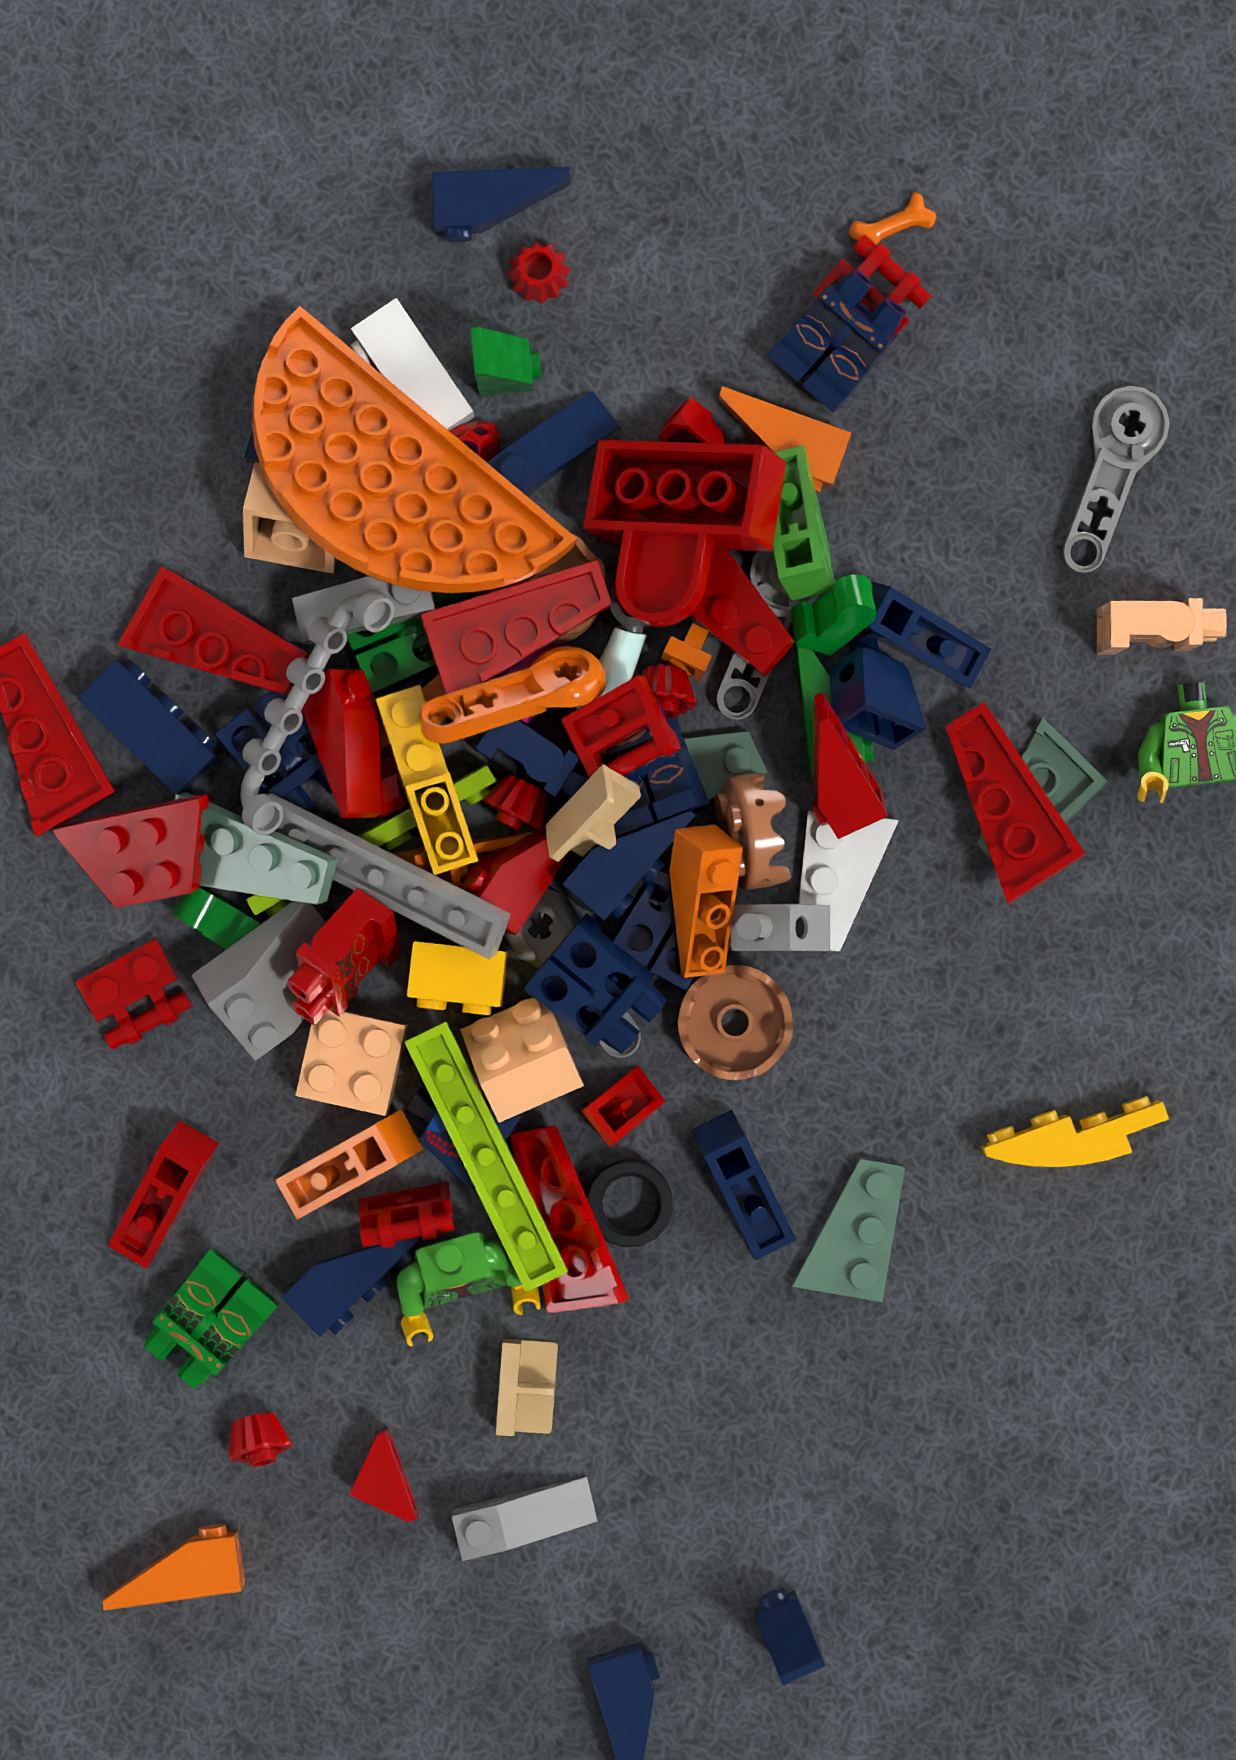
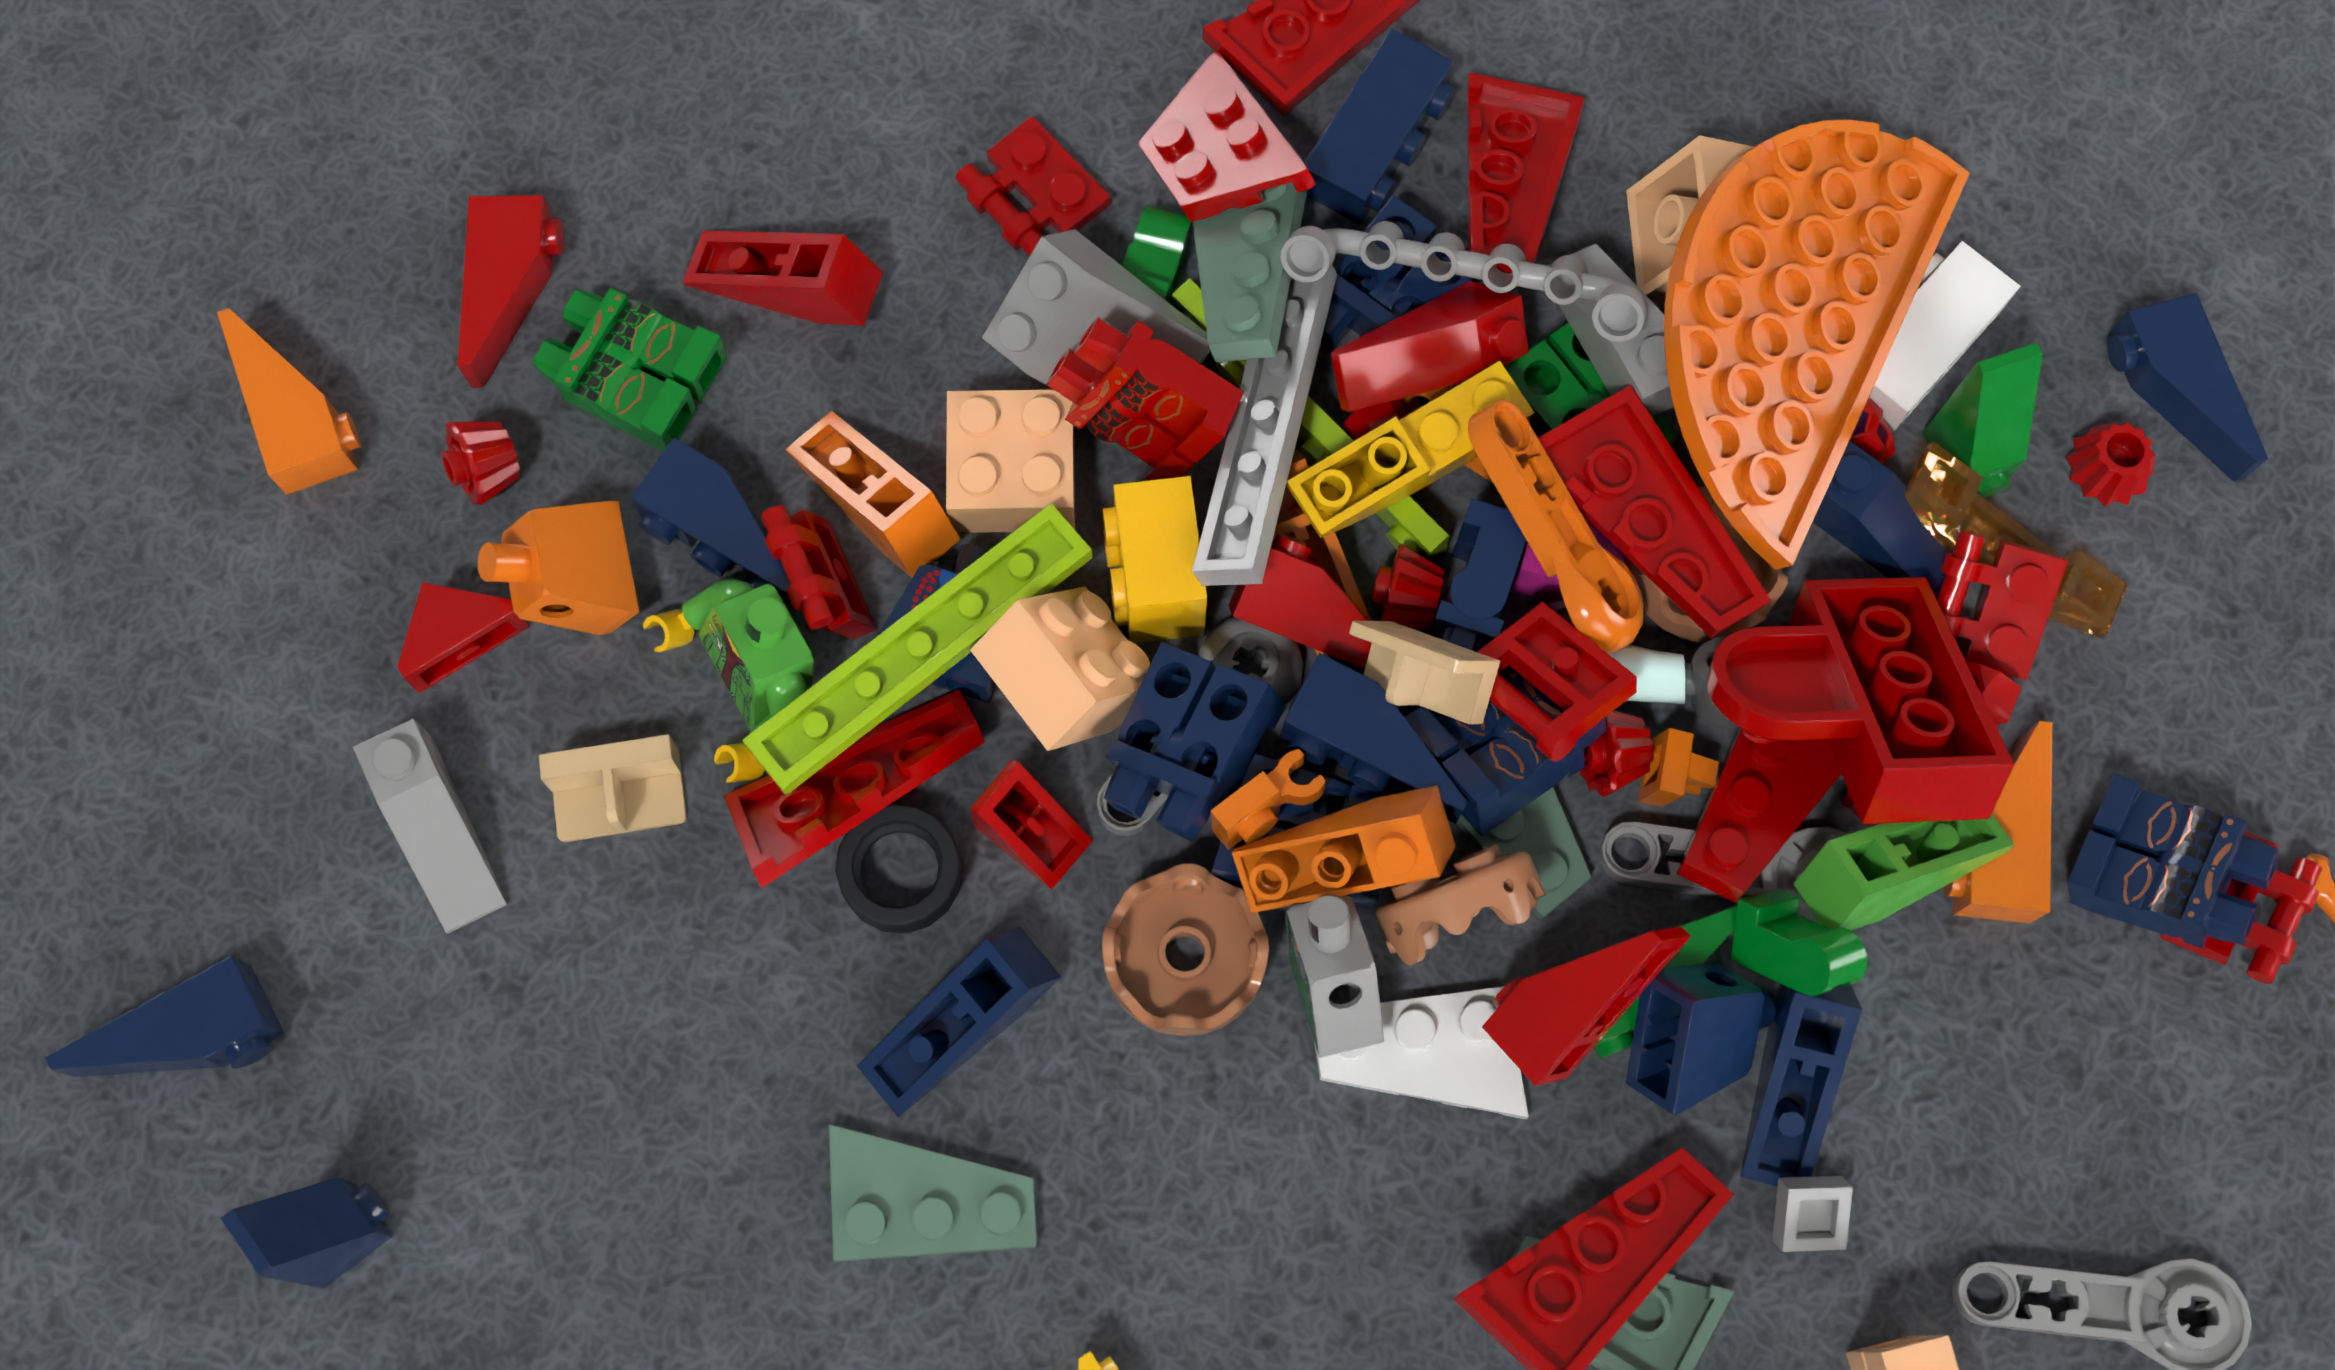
camera: 80 degrees right, 15 degrees down
none -> red slope [457,195,564,388]
none -> orange torso [477,501,639,635]
none -> orange plate [1210,749,1326,851]
none -> light grey plate [1772,1176,1853,1252]
none -> clear orange slope [1904,442,2128,637]
none -> red plate [1937,530,2068,681]

